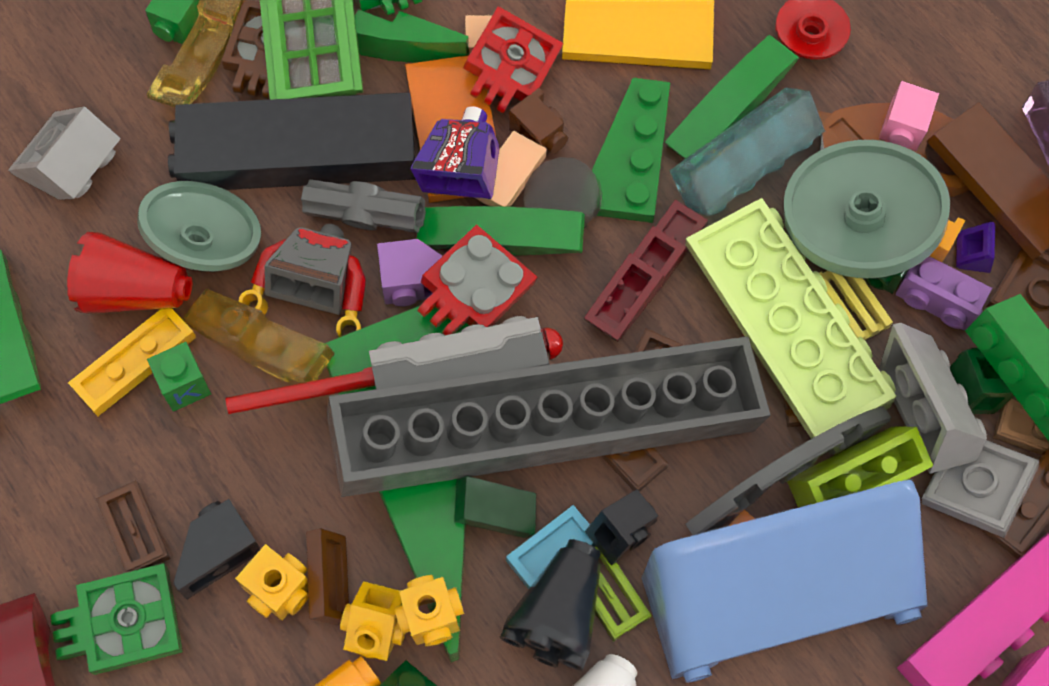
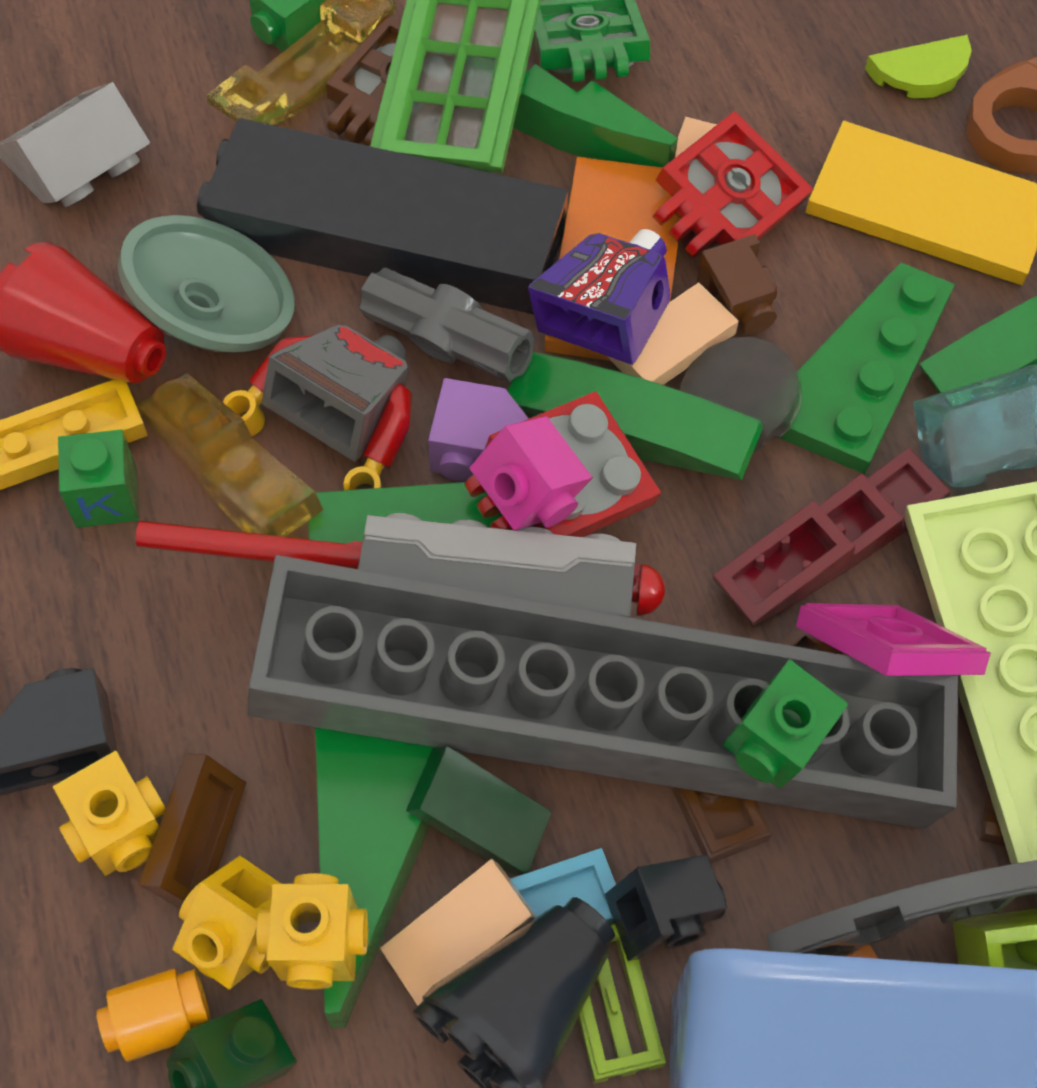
camera: 20 degrees right, 5 degrees down
none -> light nougat tile [380,859,537,1006]
none -> dark pink brick [469,416,593,531]
none -> green brick [723,659,849,789]
none -> dark pink tile [796,603,991,676]

